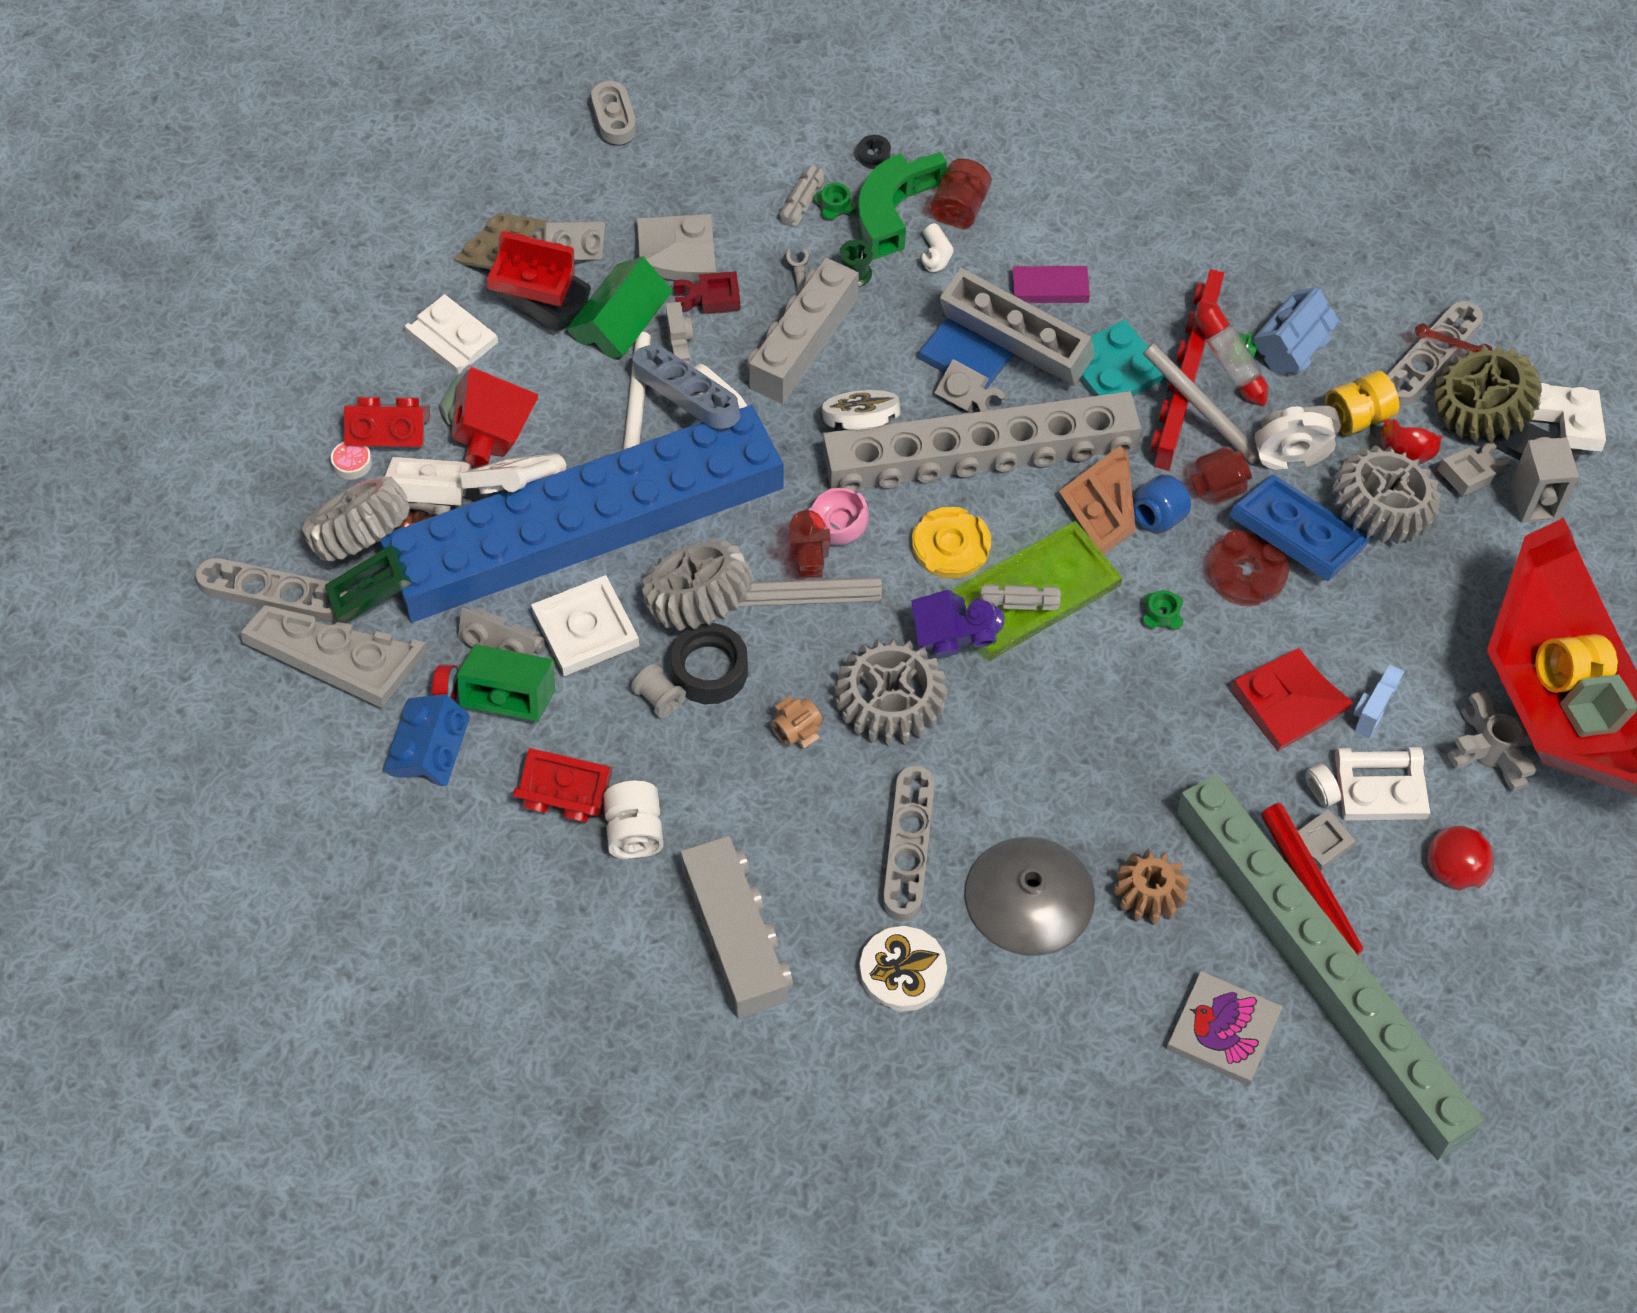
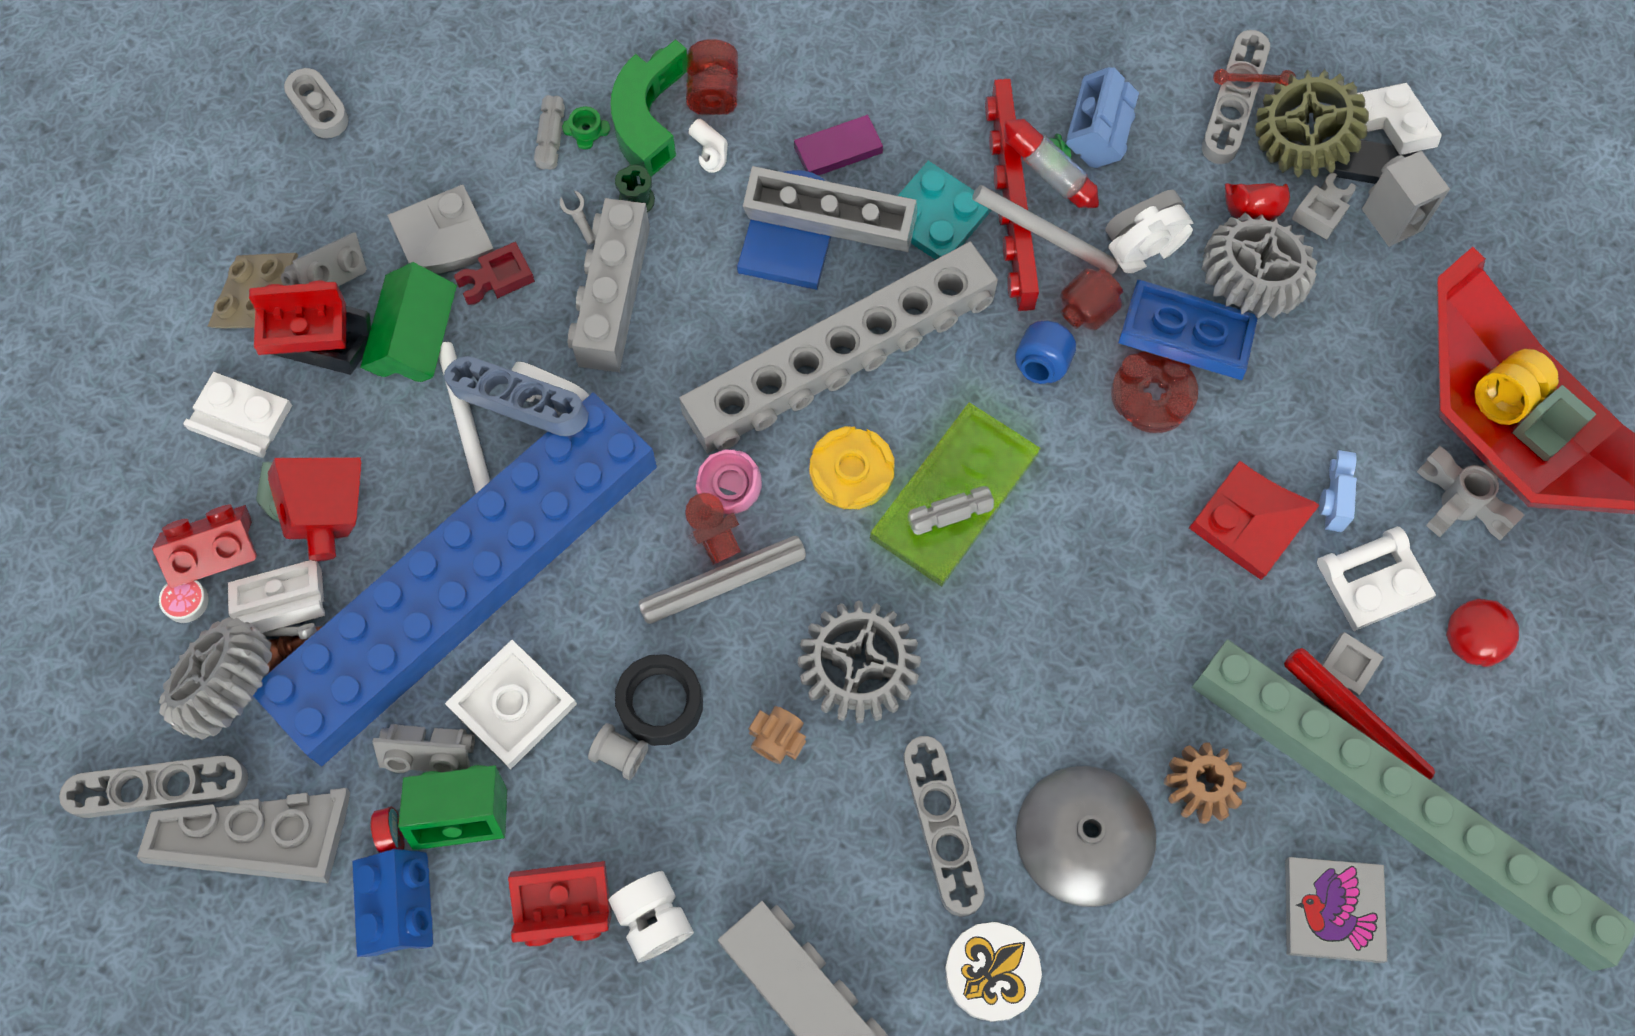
camera: 20 degrees left, 10 degrees up
dark green tile [325,545,412,623] -> none
white plate [460,454,566,494] -> none
light grey gear [642,539,752,630] -> none
light grey plate [666,302,693,365] -> none
white tile [822,390,900,430] -> none
black bush [858,134,891,169] -> none
dark purple brick [911,590,1005,657] -> none
light grey plate [935,359,1009,412] -> none
nougat wing [1059,446,1136,555] -> none
green plate [1143,590,1183,630] -> none
white tile [1305,763,1341,807] -> none
yellow wheel [1325,370,1400,437] -> none

